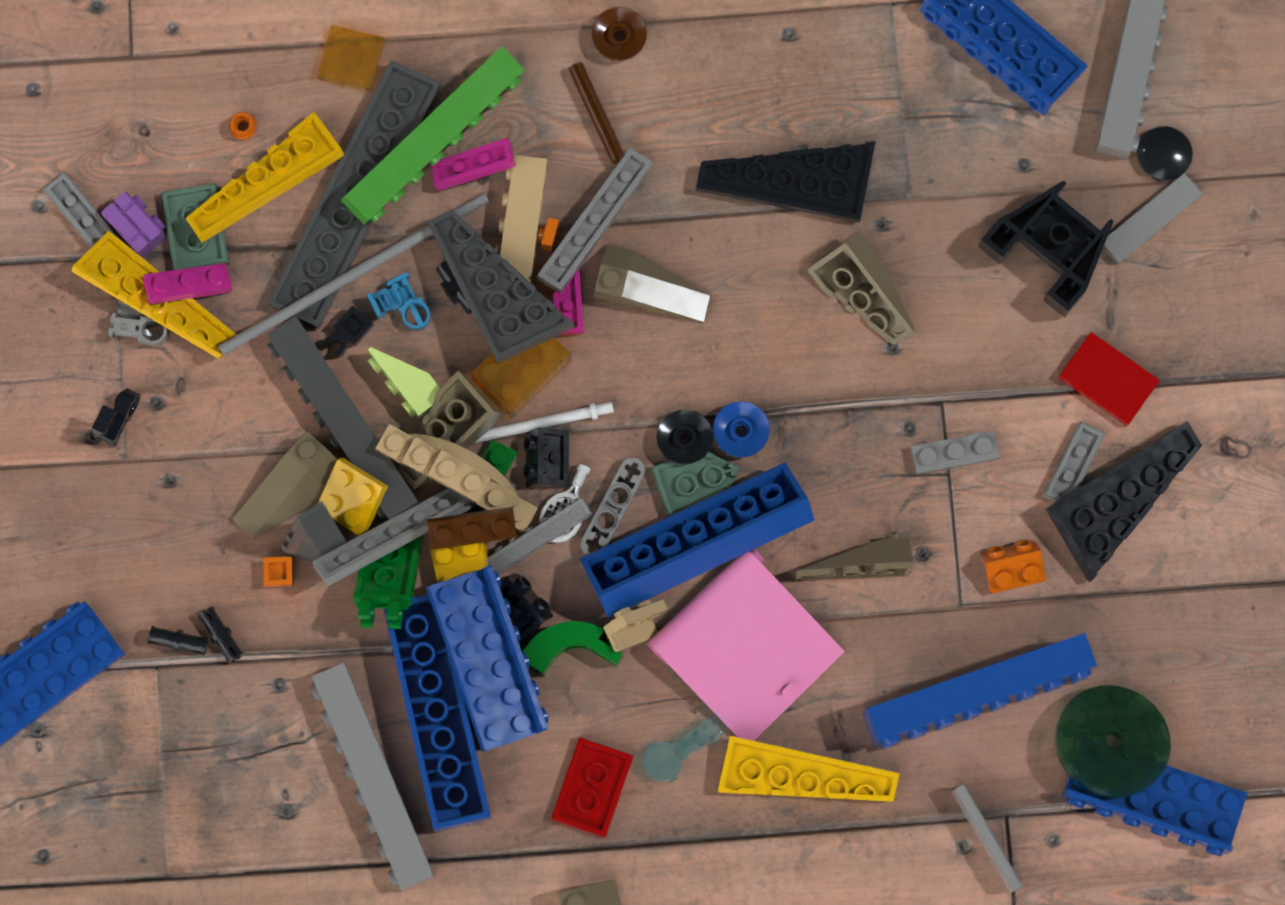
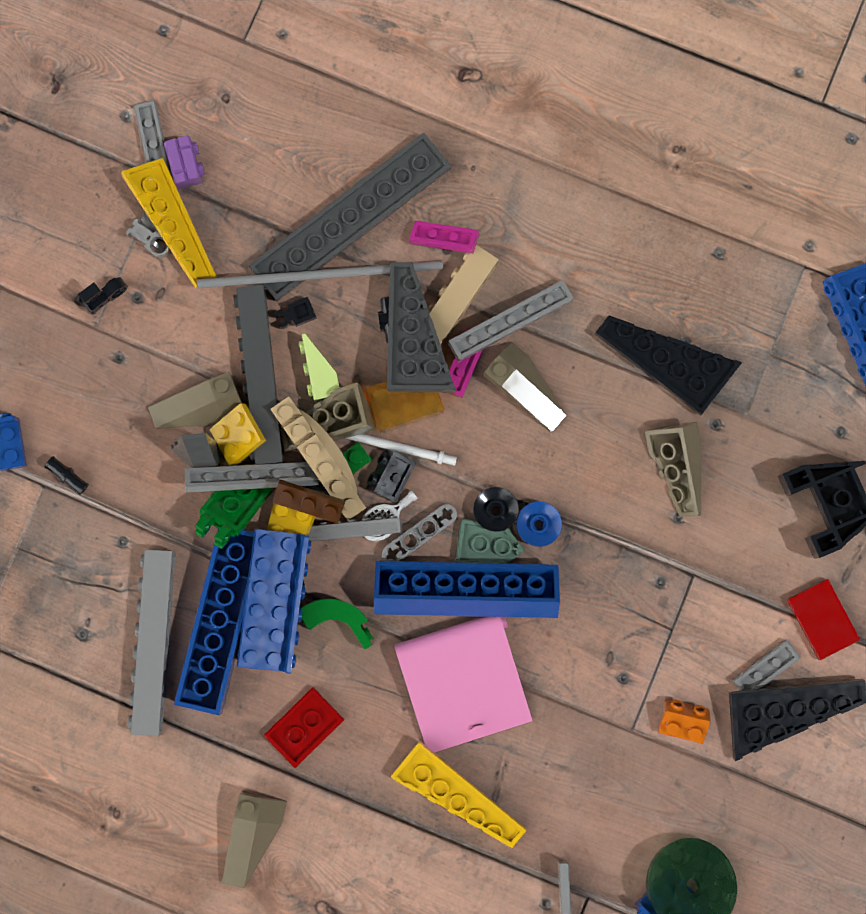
camera: 25 degrees right, 5 degrees up
dark pink plate [142,263,233,305] -> none
sand green tile [161,183,230,270] -> none
yellow wing [186,112,344,243] -> none
black pin [198,607,244,664] -> none
orange plate [229,112,257,140] -> none
orange plate [263,556,294,588] -> none
clear yellow plate [317,25,385,92] -> none
bright green brick [341,46,525,224] -> none
dark azure piece [367,273,431,331] -> none
black bracket [499,573,553,642] -> none
orange plate [537,217,559,253] -> none
reddish brown axle [569,62,625,164] -> none
reddish brown dish [592,7,647,61] -> none
tan bracket [603,599,668,652] -> none
clear light blue piece [642,717,724,783] -> none
dark tan wedge [795,534,914,581] -> none
blue brick [863,633,1097,750] -> none
light grey plate [910,430,1000,476] -> none

